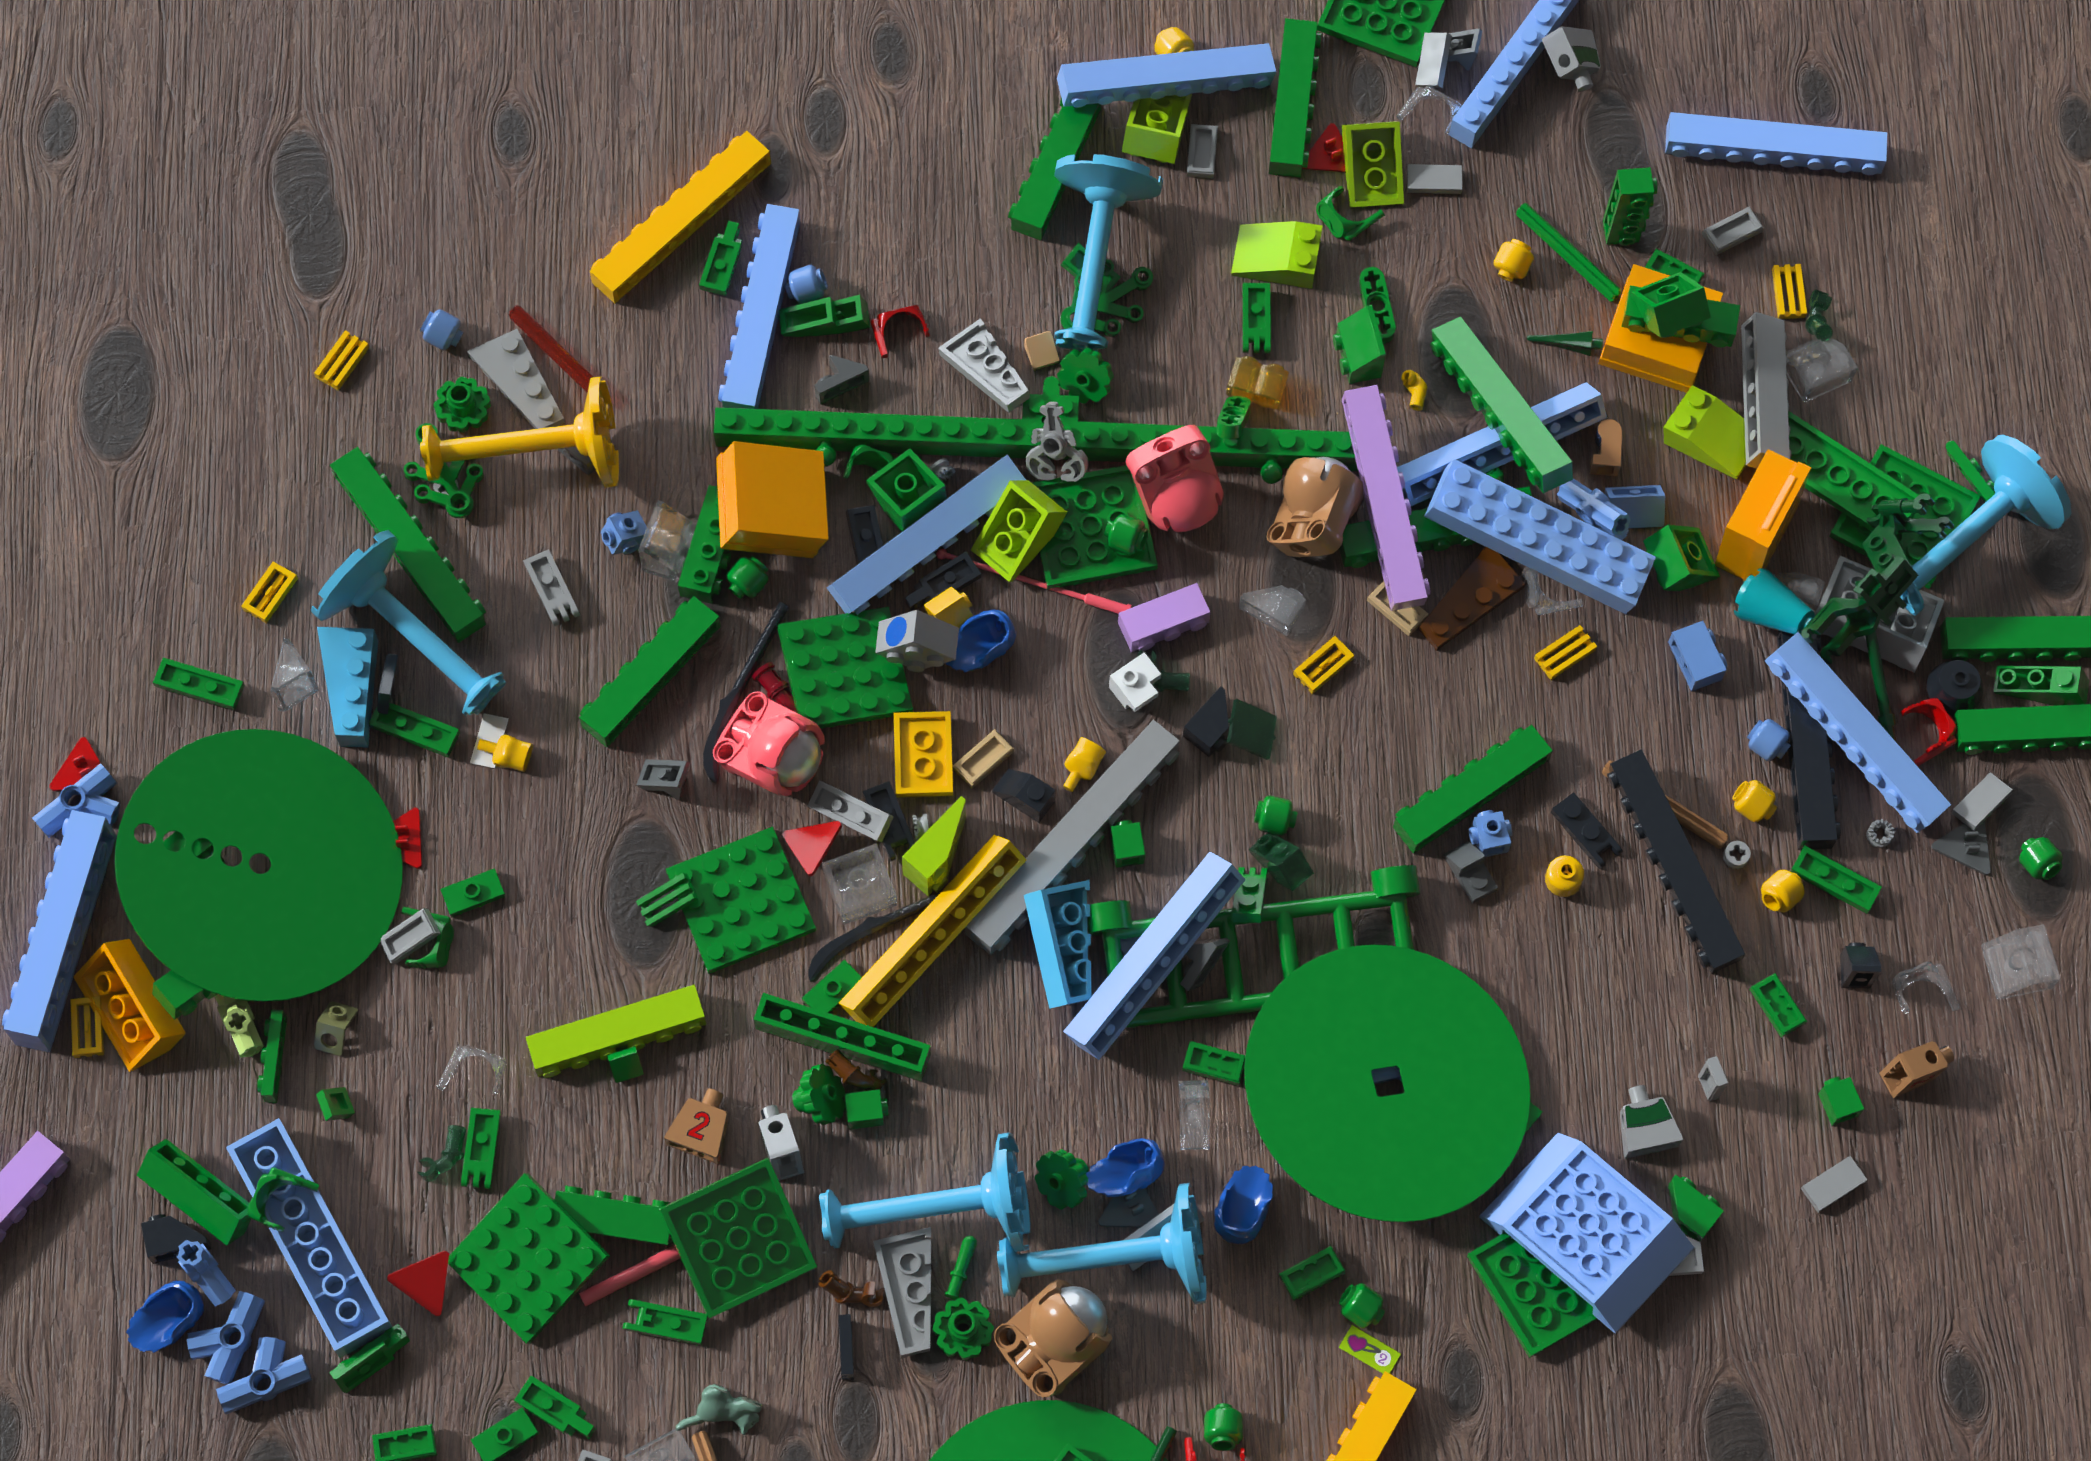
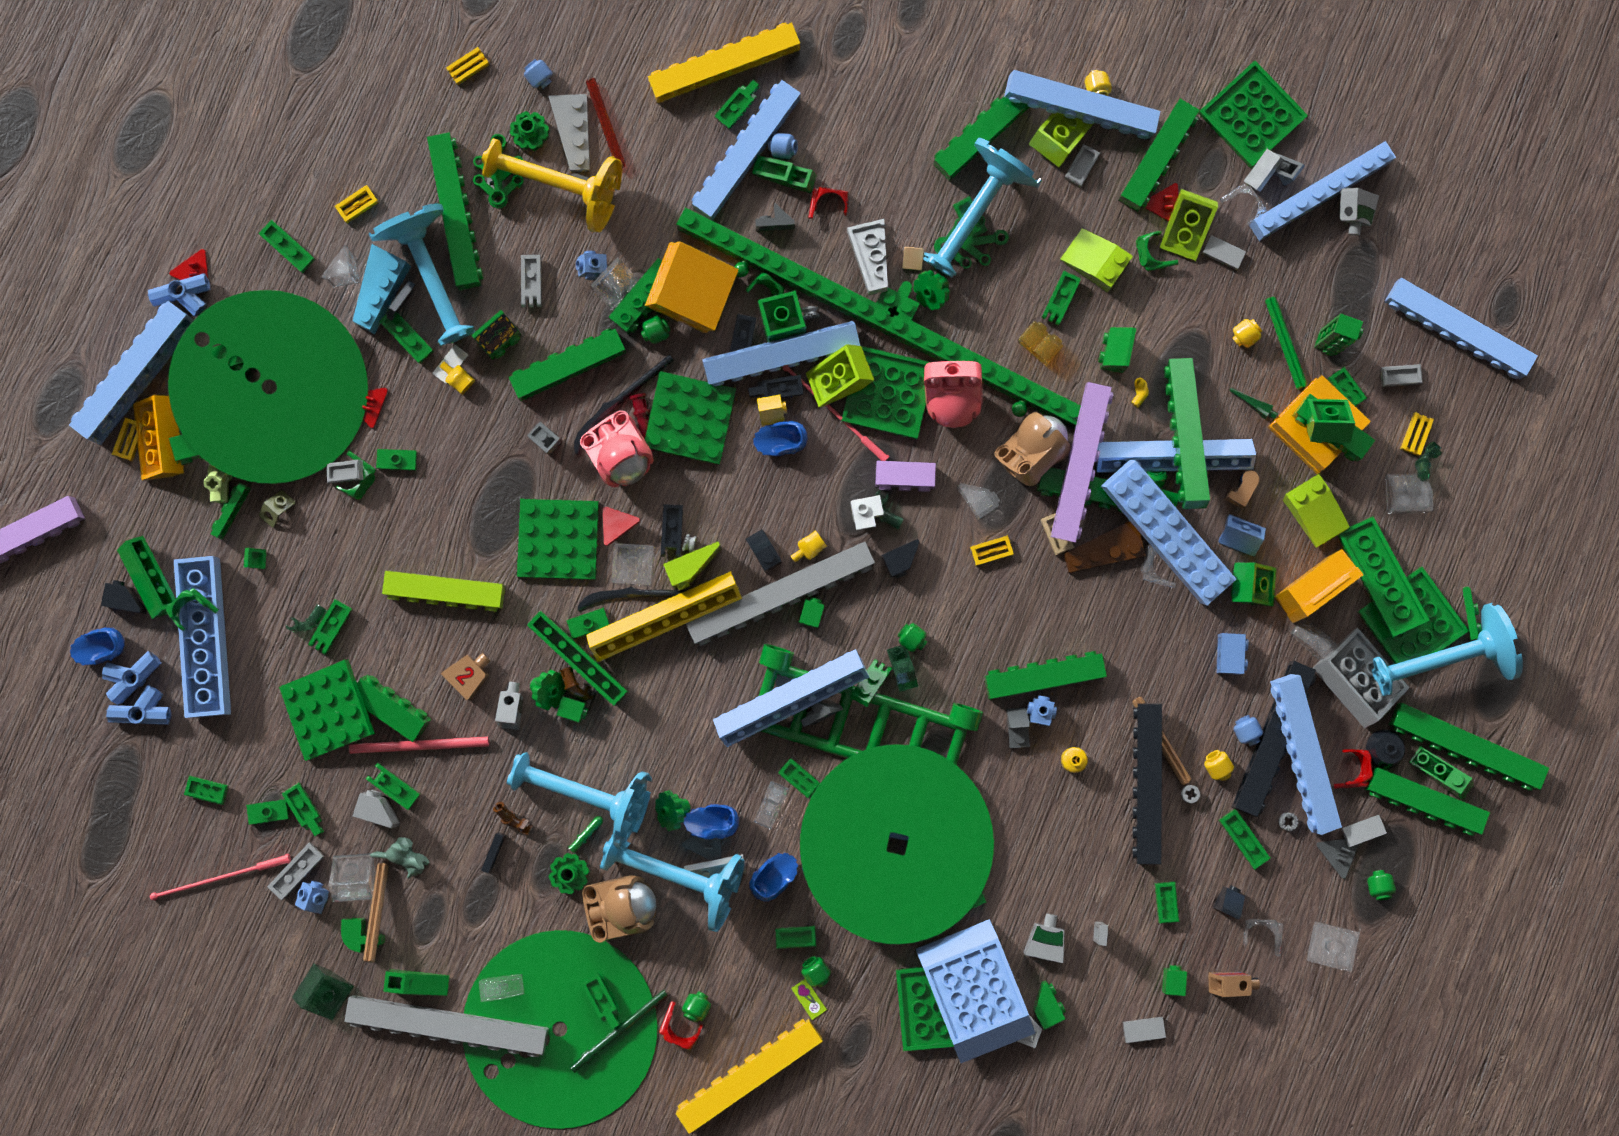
camera: 25 degrees right, 15 degrees up
medium blue piece [177,1240,236,1307] -> none
green hinge [329,1324,410,1394] -> none
red piece [387,1250,449,1316] -> none
clear helmet [437,1045,507,1095] -> none
green tile [607,1047,644,1083] -> none
green tile [636,873,698,927] -> none
green plate [659,1158,817,1318] -> none
light grey plate [808,780,894,843] -> none
light grey wing [873,1227,931,1358] -> none
light grey brick [875,610,959,672] -> none
yellow plate [894,711,953,797] -> none
tan tile [953,729,1014,789] -> none
medium azure wedge [1024,880,1091,1009] -> none
light grey animal [1026,402,1088,482] -> none
green head [1104,514,1148,555] -> none
green beam [1216,396,1251,439] -> none
clear green piece [1227,699,1277,760] -> none
green beam [1359,267,1396,344] -> none
yellow tile [1534,625,1597,680] -> none
black hinge [1551,792,1623,869] -> none
medium blue piece [1557,478,1631,540] -> none
teal cone [1734,568,1815,635] -> none
light grey brick [1741,312,1791,469] -> none
yellow head [1761,870,1805,912] -> none
dark green piece [1801,493,1954,664] -> none
dark green bar [1855,580,1897,743] -> none
none -> light grey slope [353,790,400,828]
none -> slope [471,310,522,360]

